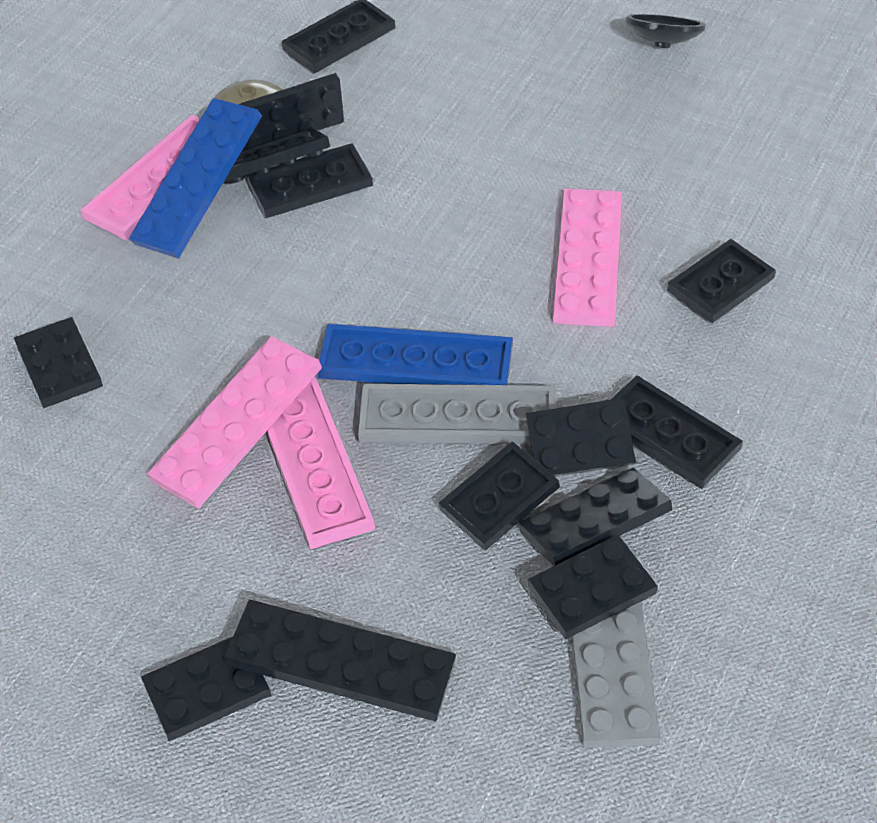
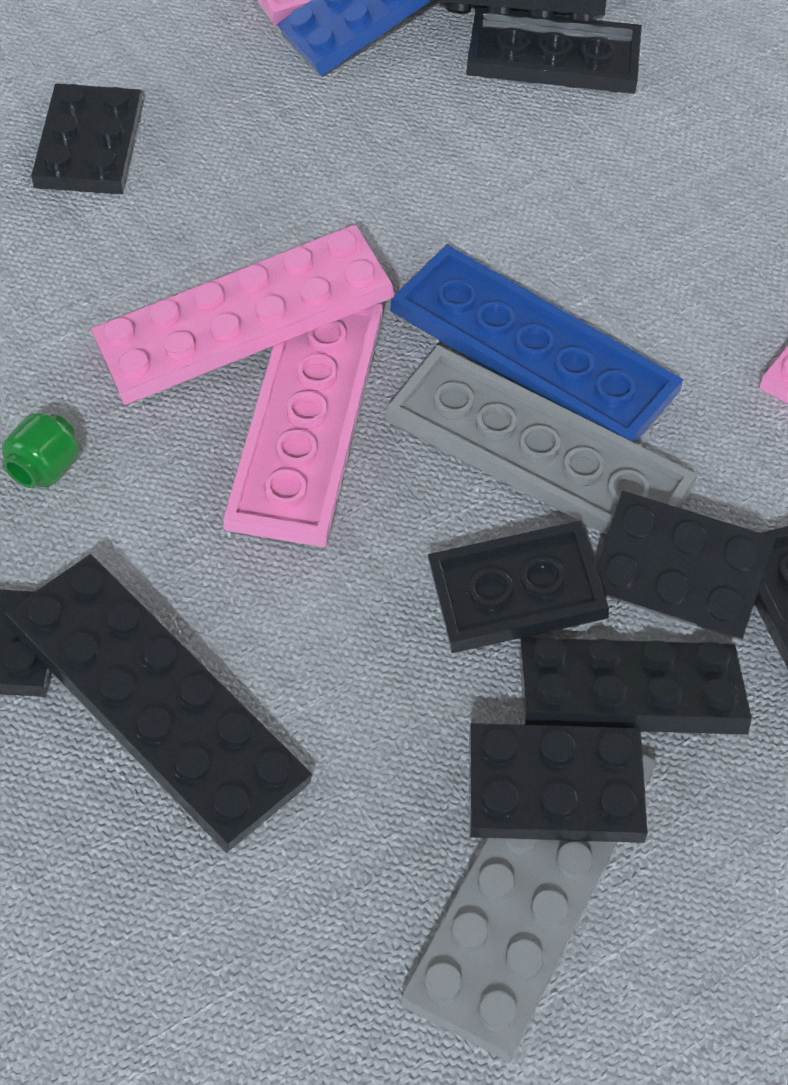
camera: 25 degrees right, 5 degrees up
none -> green head [2,413,78,488]

